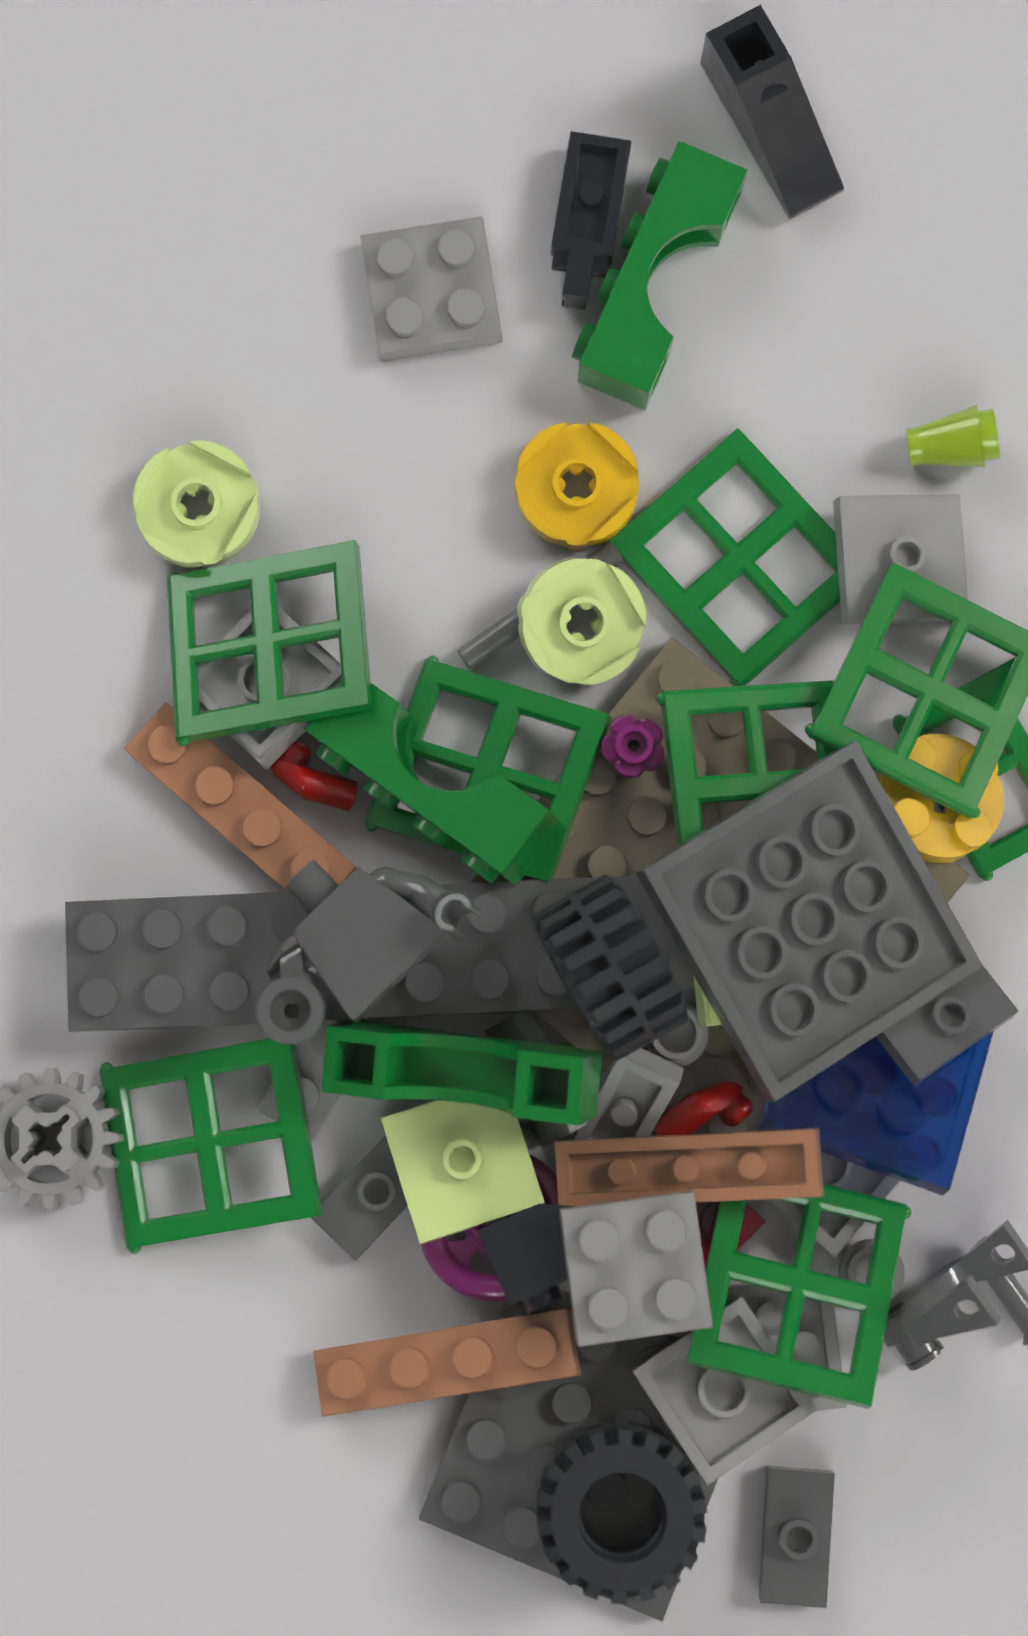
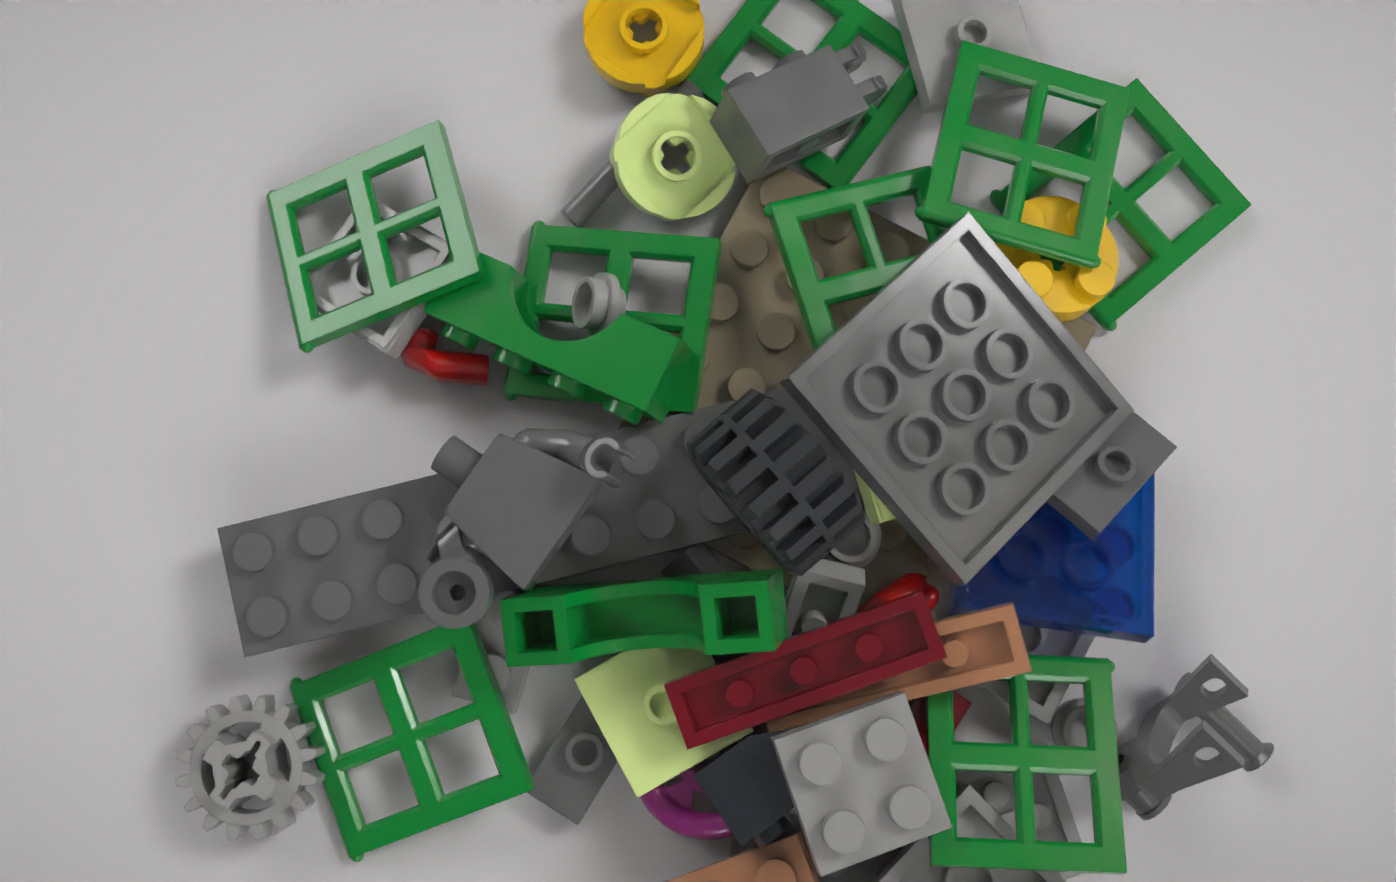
camera: 15 degrees left, 0 degrees up
nougat plate [124,702,357,892] -> none
yellowish green plate [133,440,260,568] -> none
magenta plate [601,715,665,778] -> none
none -> light grey plate [572,272,627,336]
none -> dark red plate [664,589,947,750]
none -> dark grey hinge [709,43,888,184]

